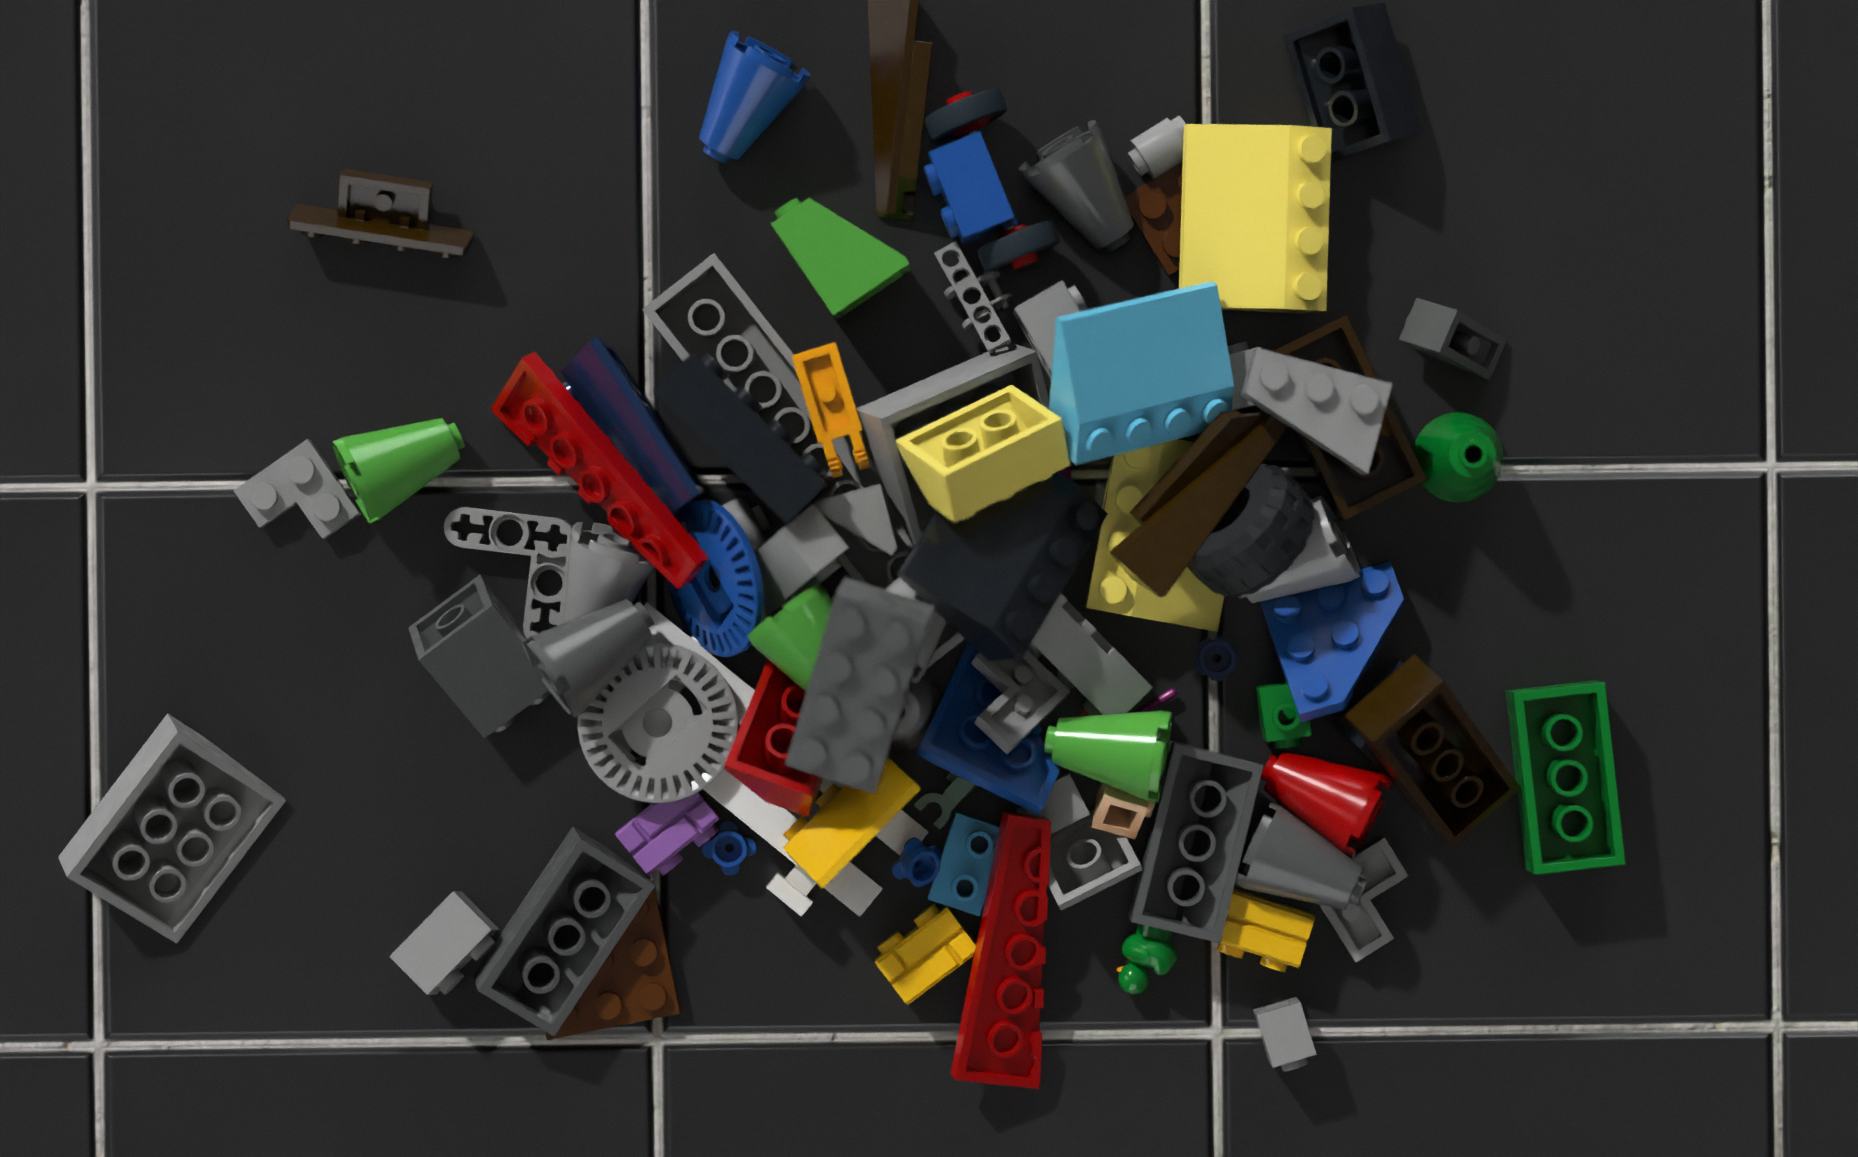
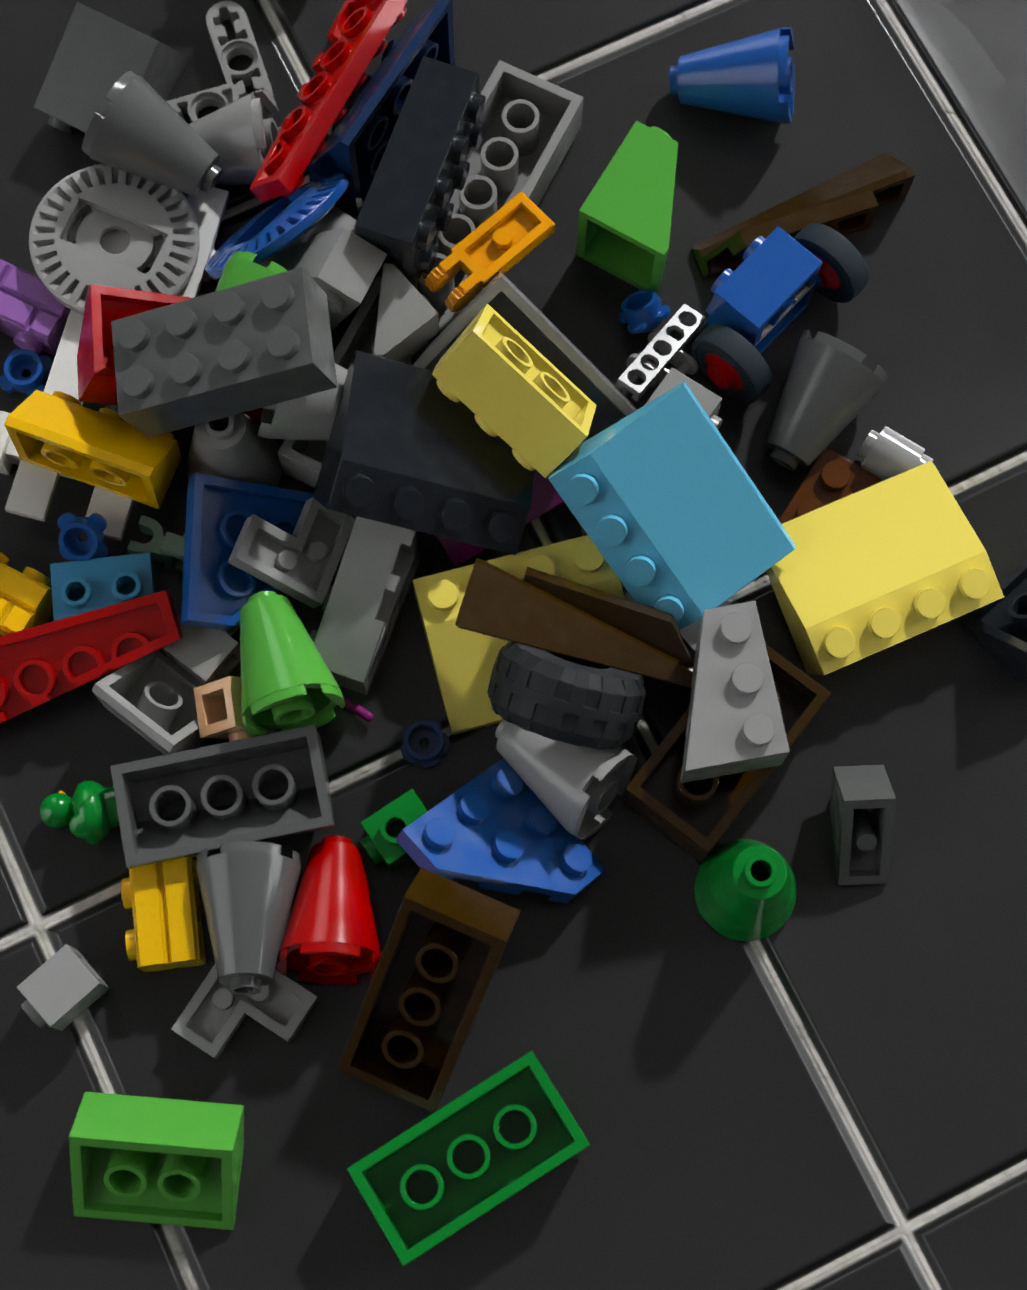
camera: 60 degrees right, 15 degrees down
none -> bright green slope [69,1092,244,1230]
none -> blue plate [618,289,671,334]

